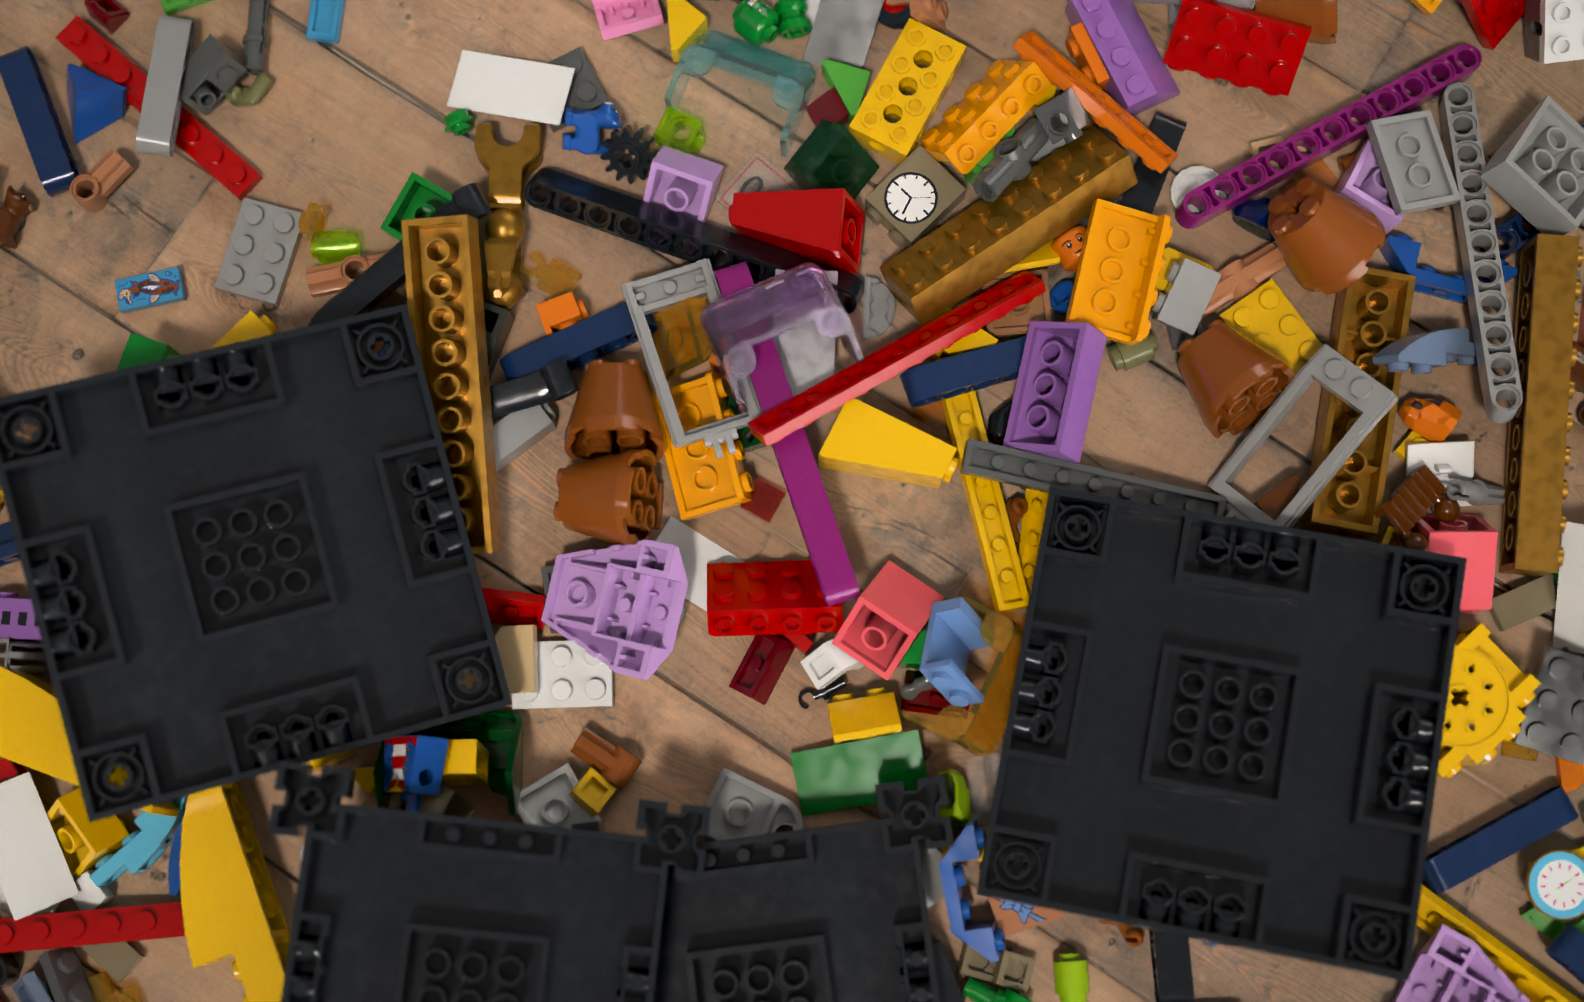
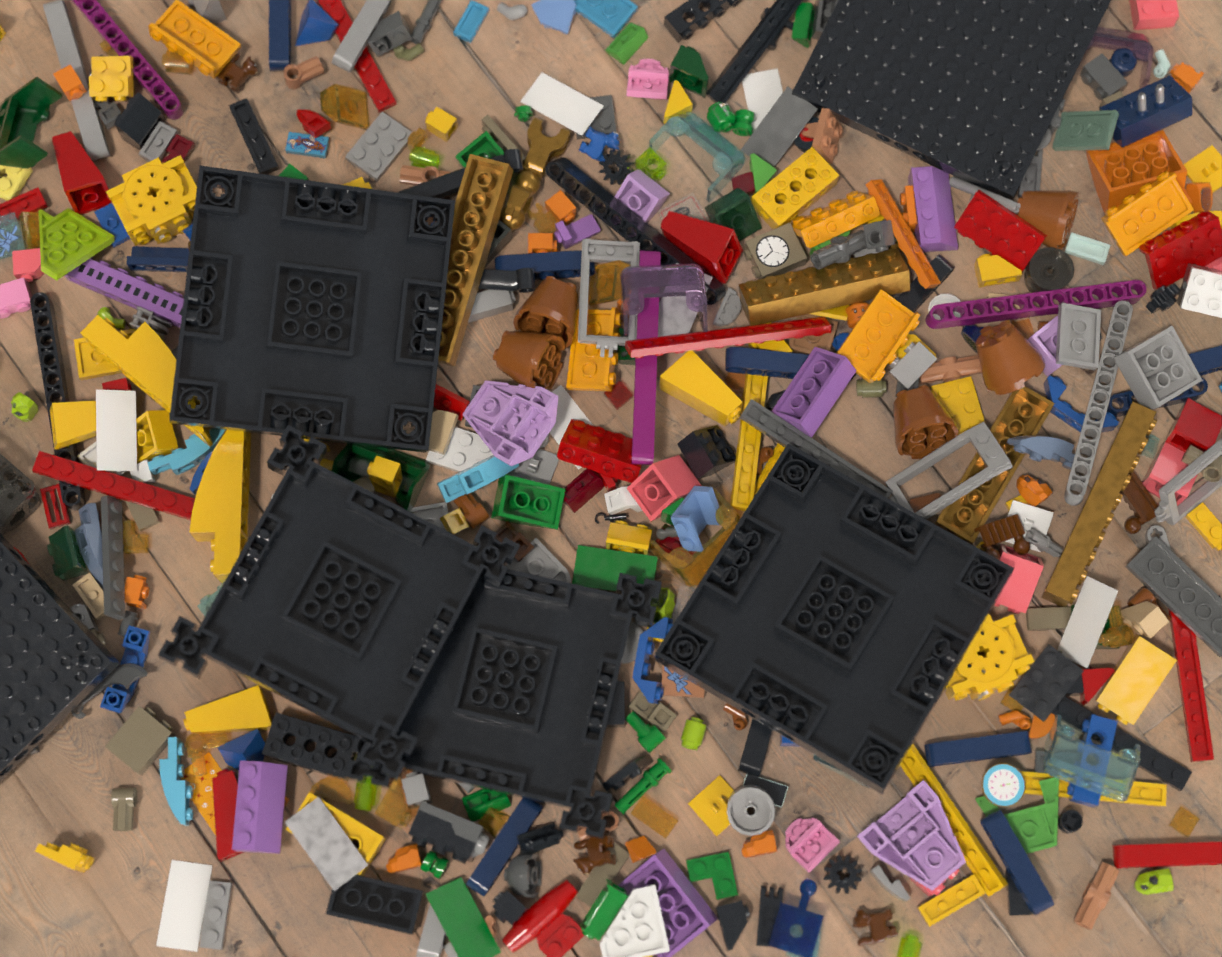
camera: 15 degrees right, 5 degrees down
blue torso [384,735,448,812] -> none
none -> black plate [228,98,279,174]
none -> red plate [297,109,331,138]
none -> clear yellow slope [320,84,369,130]
none -> yellow brick [425,107,458,142]
none -> medium azure slope [437,455,519,503]
none -> dark tan plate [481,115,526,164]
none -> green slope [491,475,565,530]
none -> reddish brown slope [495,521,534,562]
none -> light grey piece [509,448,559,485]
none -> orange brick [545,190,576,224]
none -> medium lavender bracket [554,214,600,249]
none -> black slope [677,425,736,479]
none -> yellow slope [974,254,1022,288]
none -> orange arm [998,710,1031,730]
none -> clear smoke wheel [1024,247,1074,293]
none -> light aqua tile [1064,232,1110,265]
none -> black gear [1146,284,1181,314]

